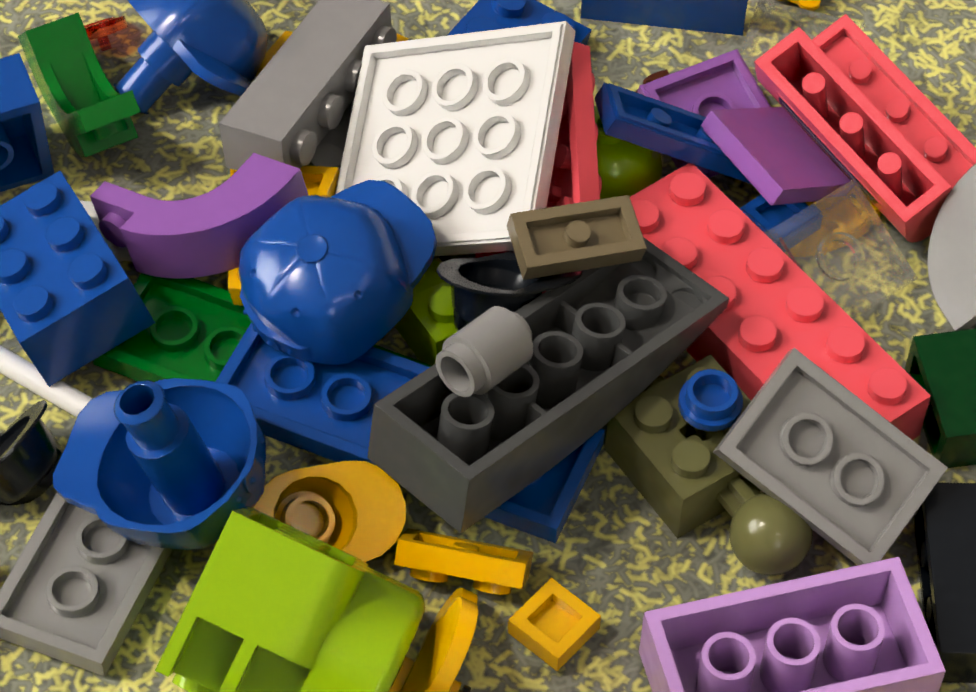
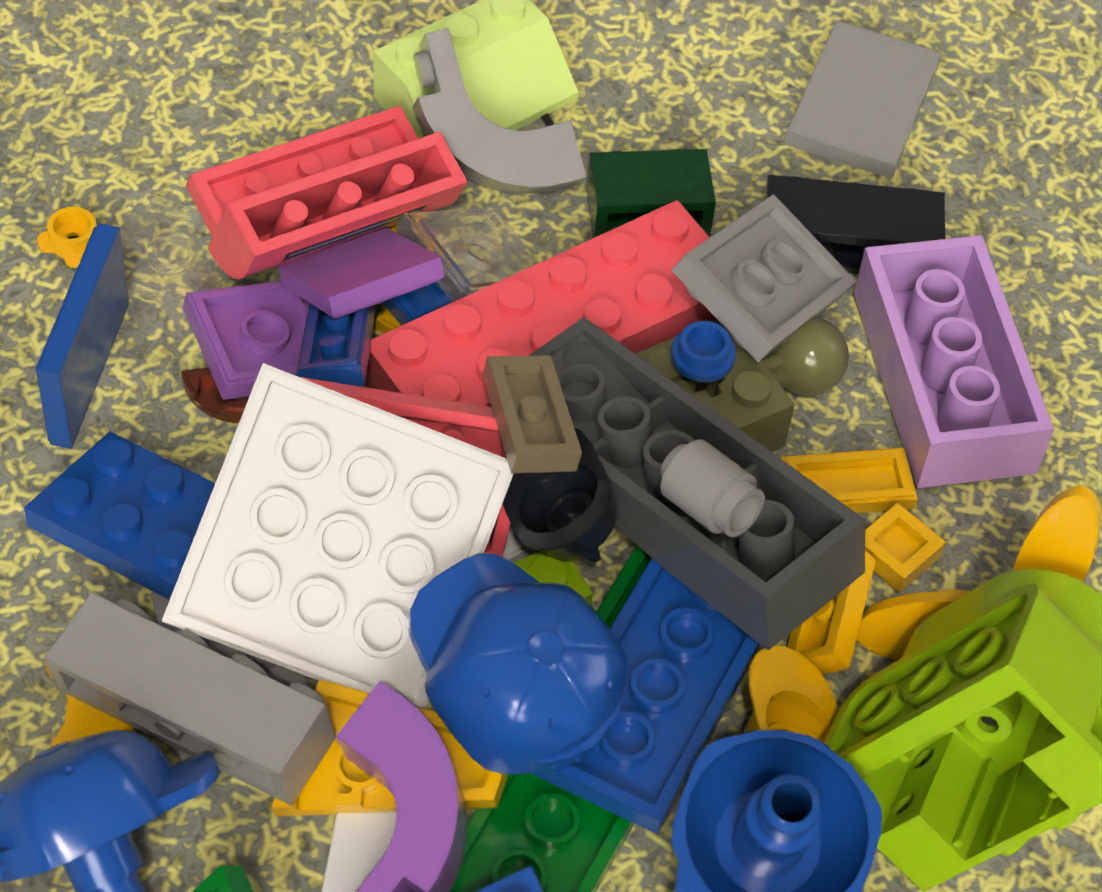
camera: 90 degrees left, 0 degrees up
none -> yellow tile [781,447,918,513]

